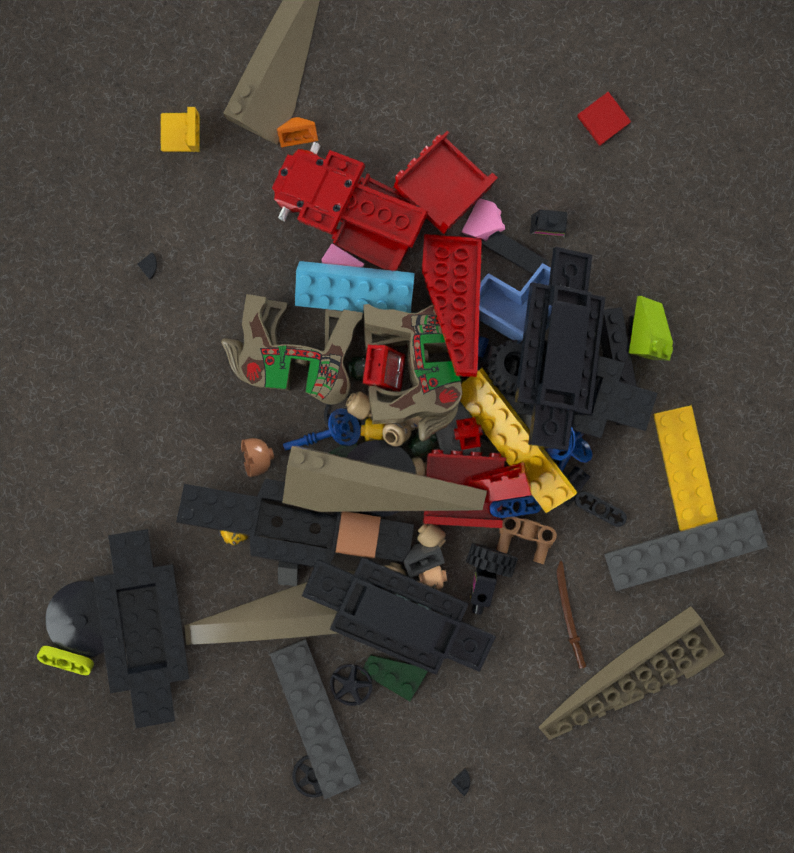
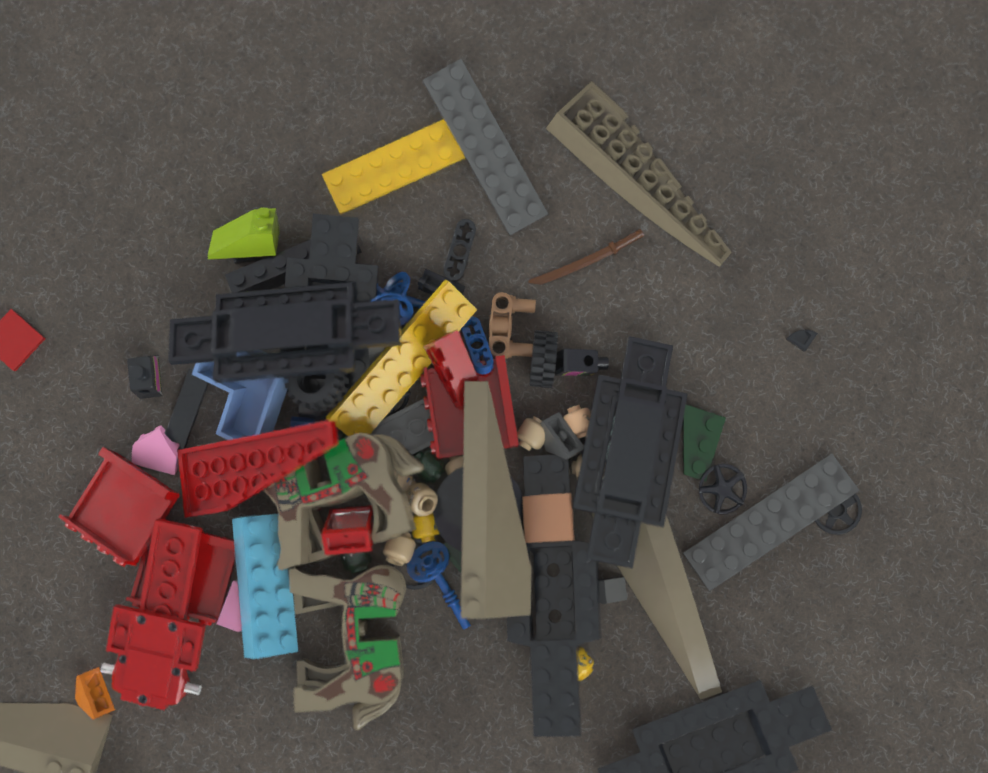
camera: 110 degrees left, 5 degrees down
nougat cylinder [241,438,274,477] -> none
red brick [454,417,483,450] -> none

